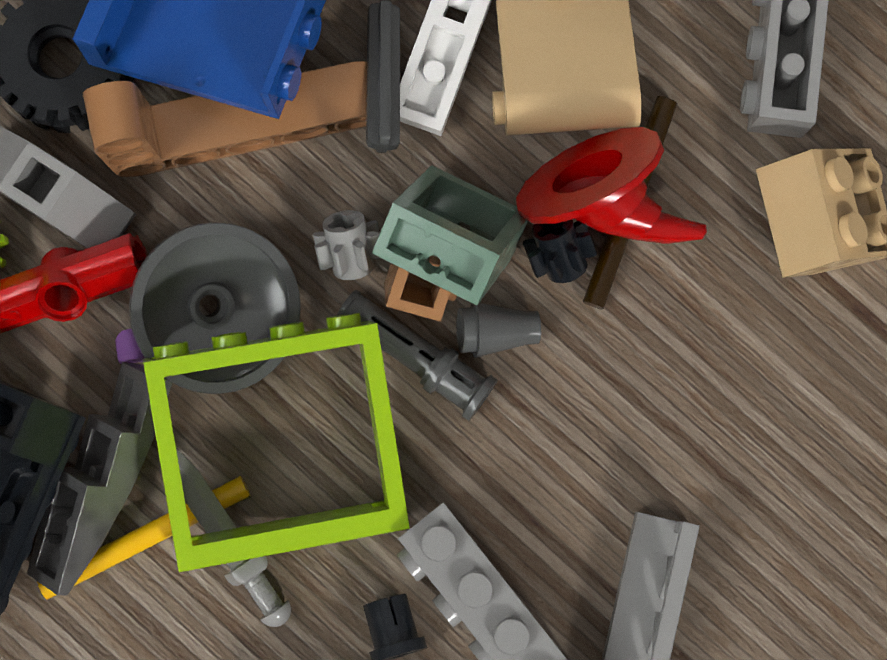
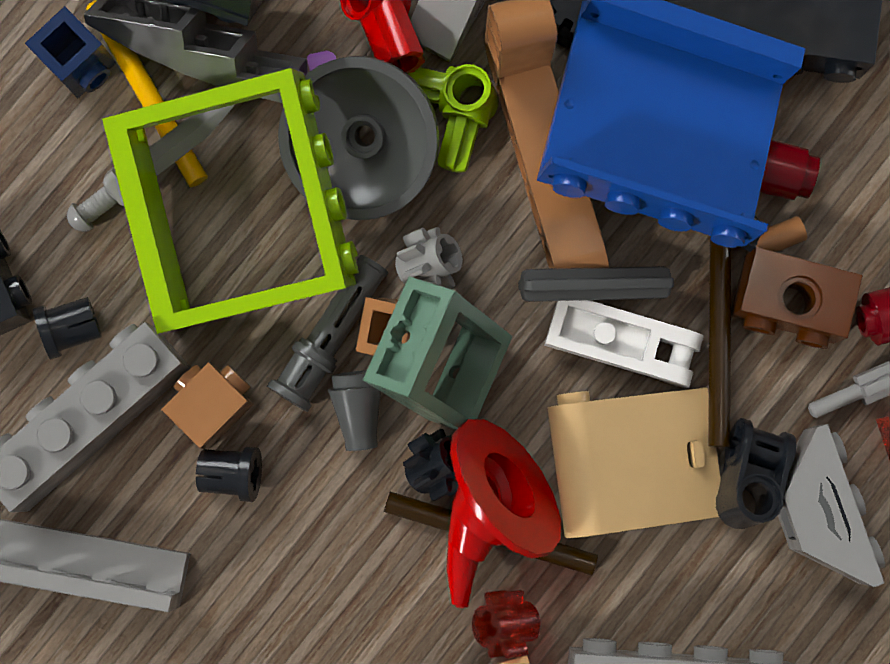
camera: 85 degrees right, 0 degrees up
none -> dark blue brick [25,6,116,98]
none -> medium nougat brick [161,362,254,449]
none -> black bush [196,447,262,502]
none -> lime axle [407,64,499,173]
none -> clear red gear [472,590,541,659]

